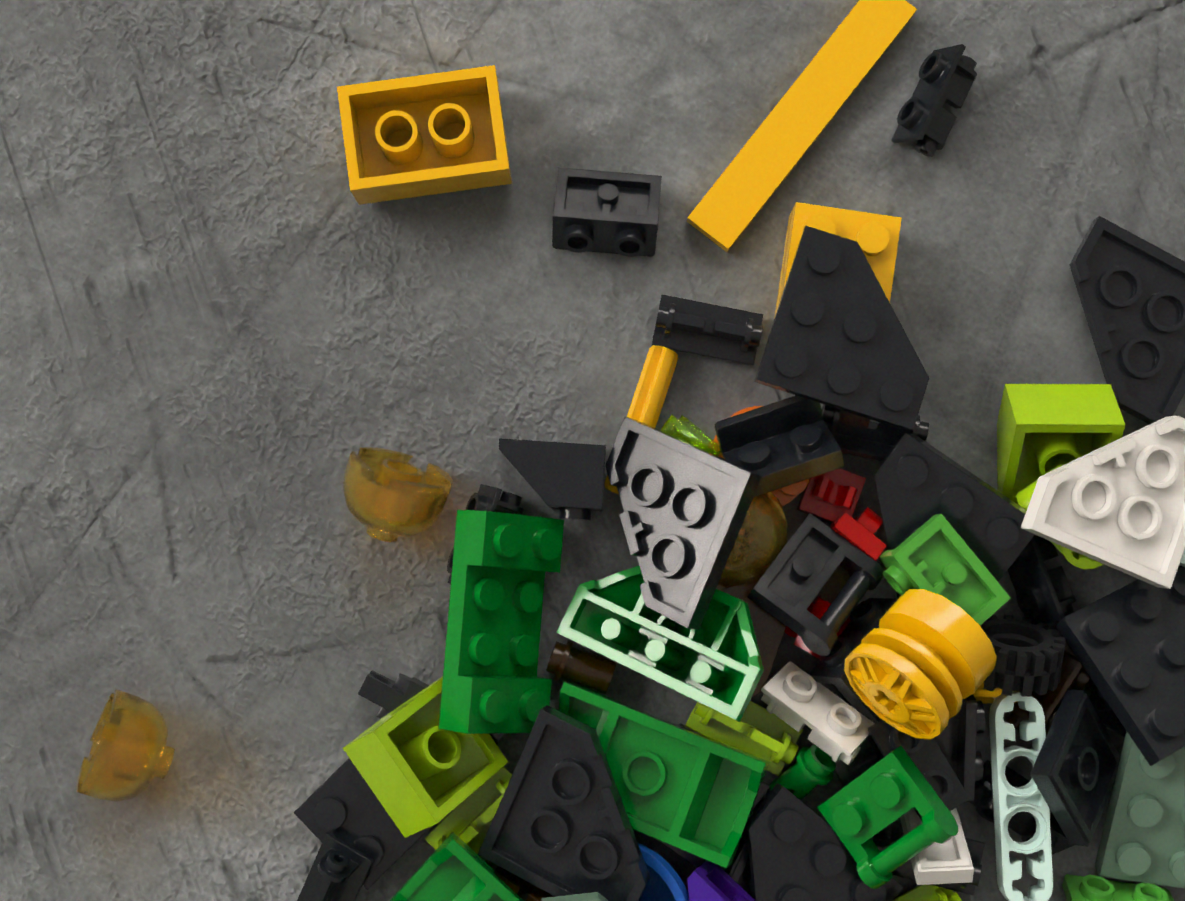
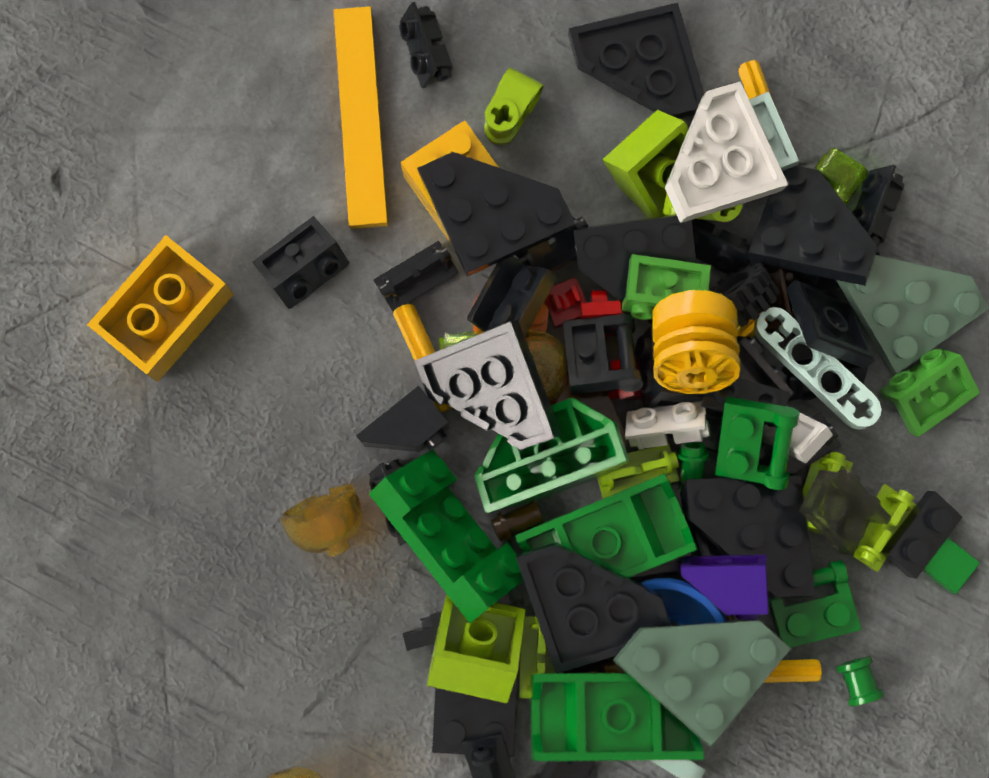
camera: 45 degrees left, 5 degrees down
none -> lime piece [484,67,544,145]

